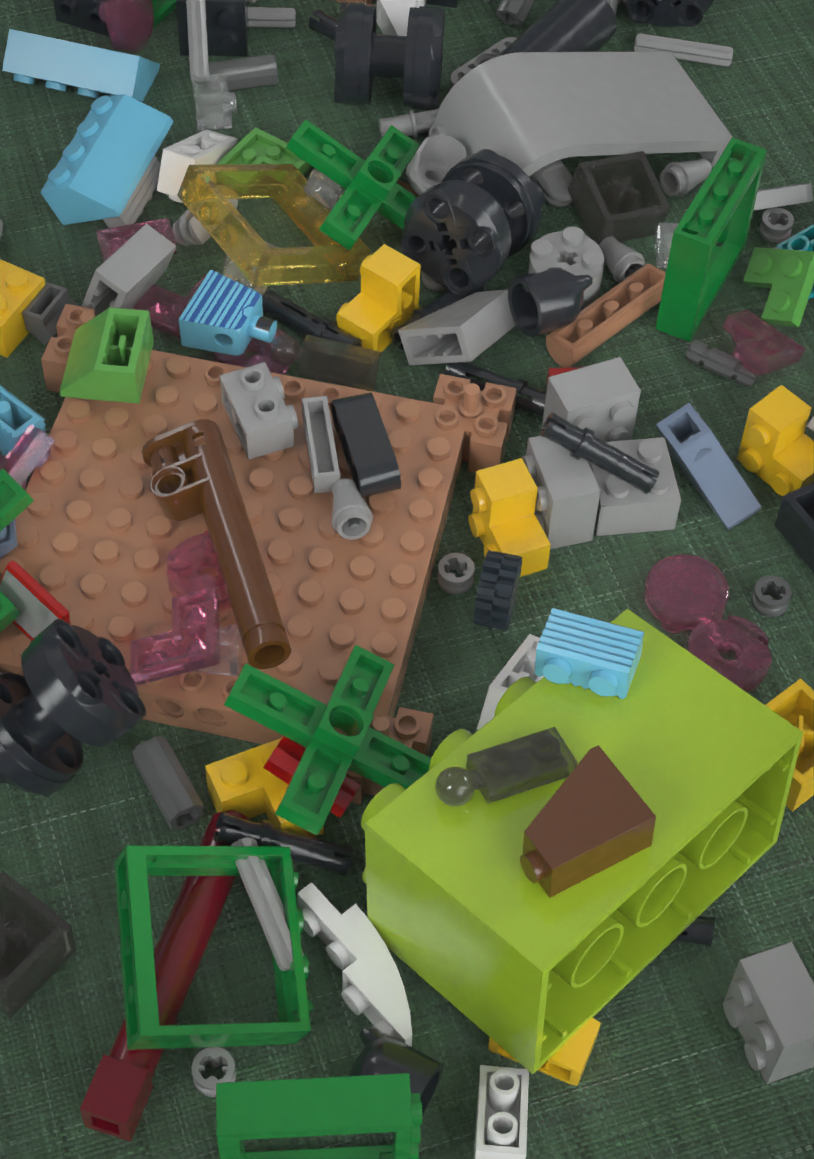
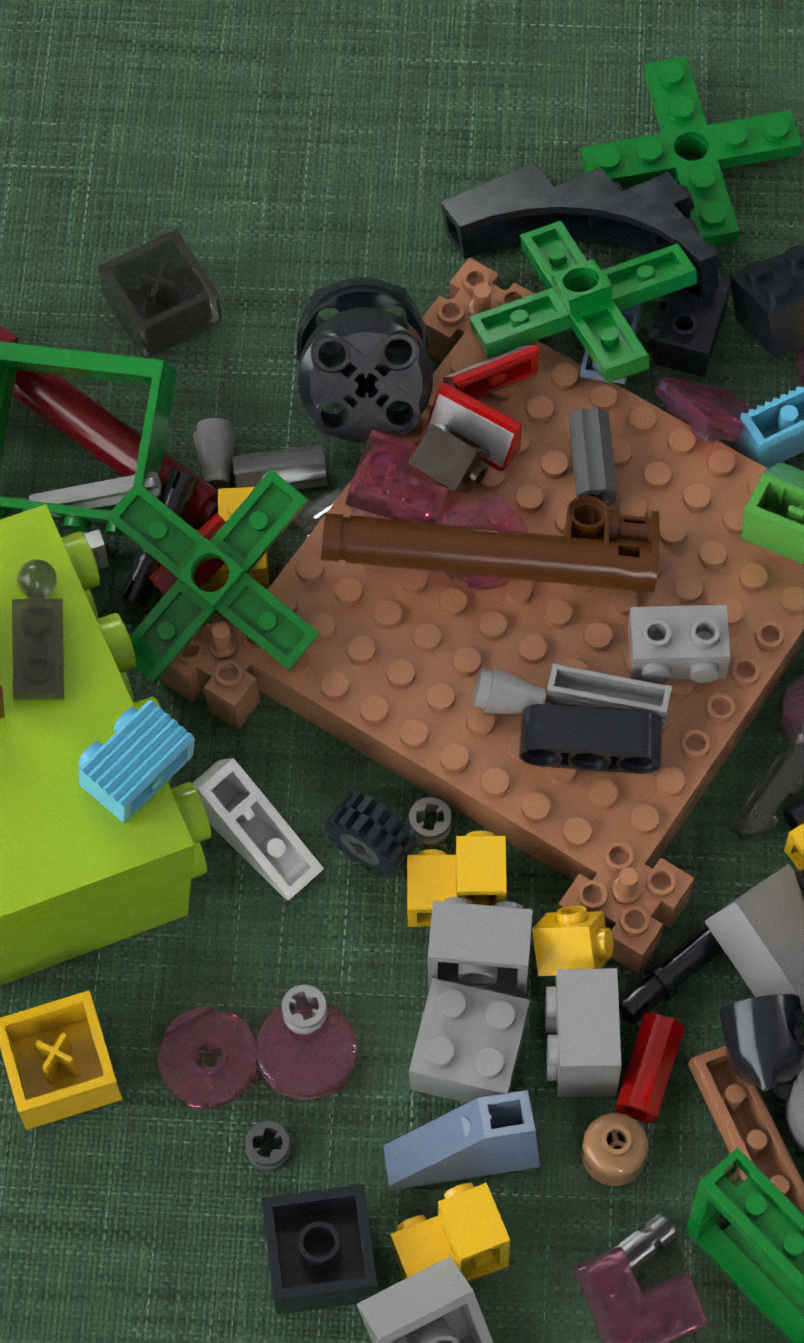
camera: 115 degrees right, 10 degrees up
black pin [540,412,659,494] -> none
none -> light grey cone [192,418,238,489]
none -> light grey bush [282,984,327,1035]
none -> clear slope [293,489,342,538]
none -> dark brown brick [409,423,491,493]
none -> slope [427,382,522,471]
none -> yellow brick [532,906,614,976]
none -> dark grey axle [569,407,617,506]
none -> medium nougat head [581,1113,649,1187]

